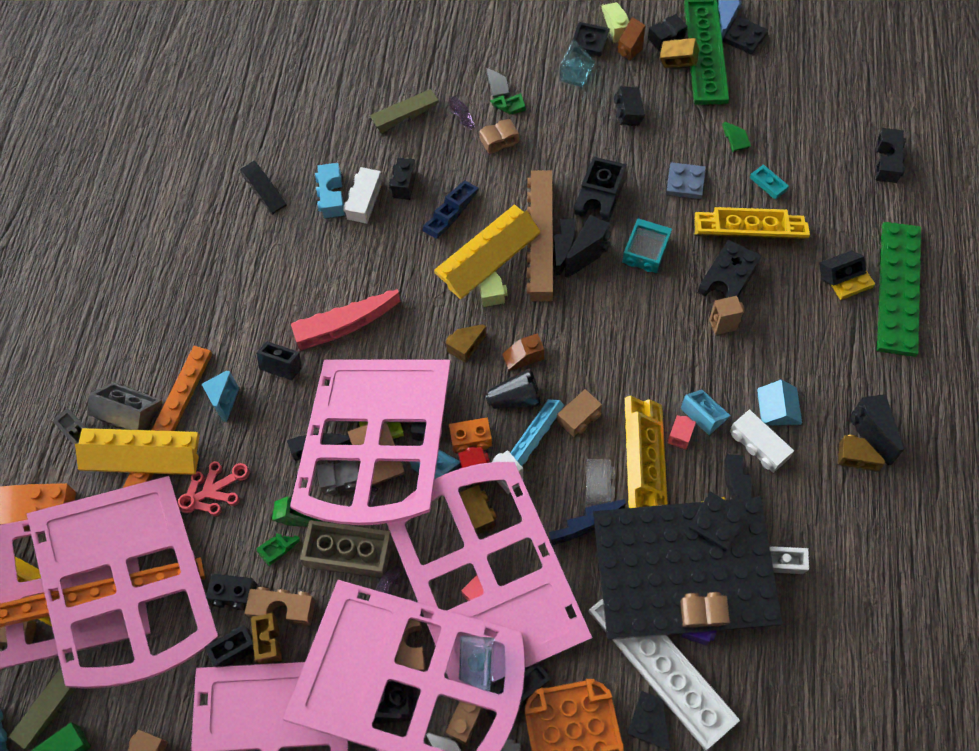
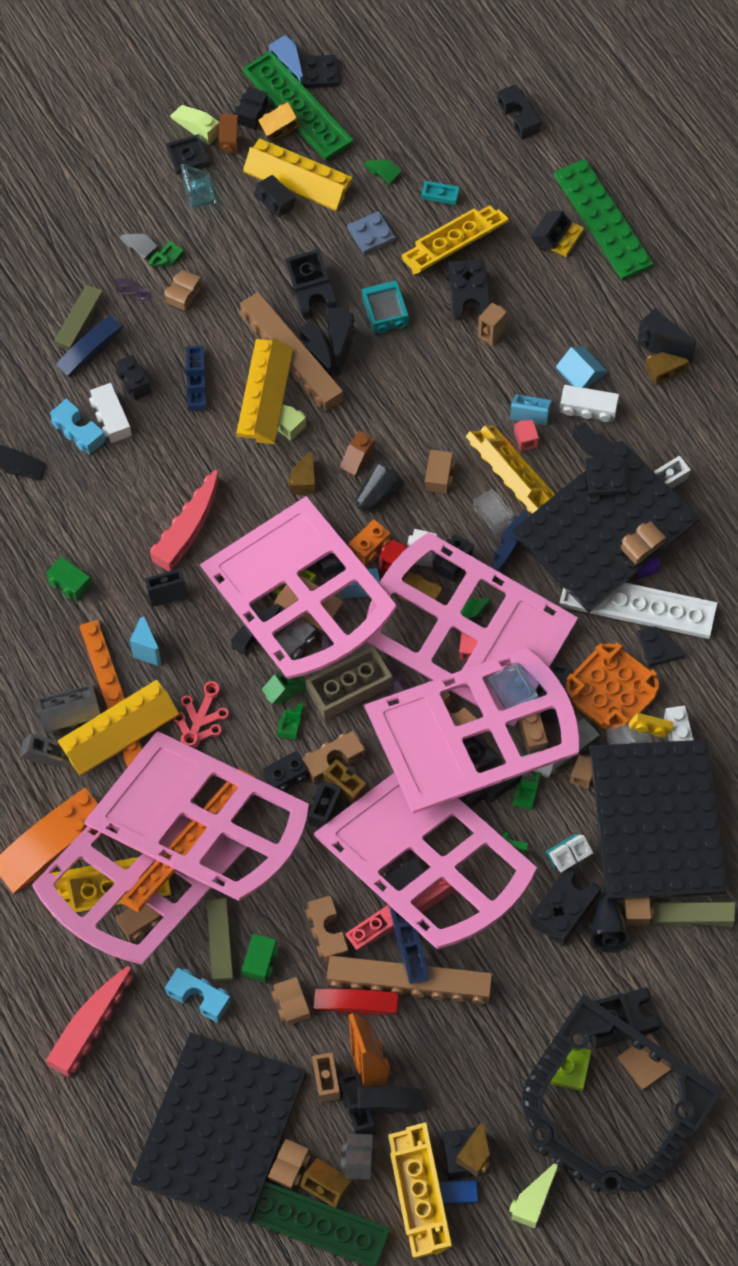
camera: 40 degrees left, 0 degrees up
medium azure plate [510,399,565,466] -> none
none -> green brick [46,557,92,601]
none -> dark blue slope [56,315,123,377]
none -> yellow slope [243,138,353,211]
none -> black brick [433,534,474,582]
none -> green slope [460,597,492,620]

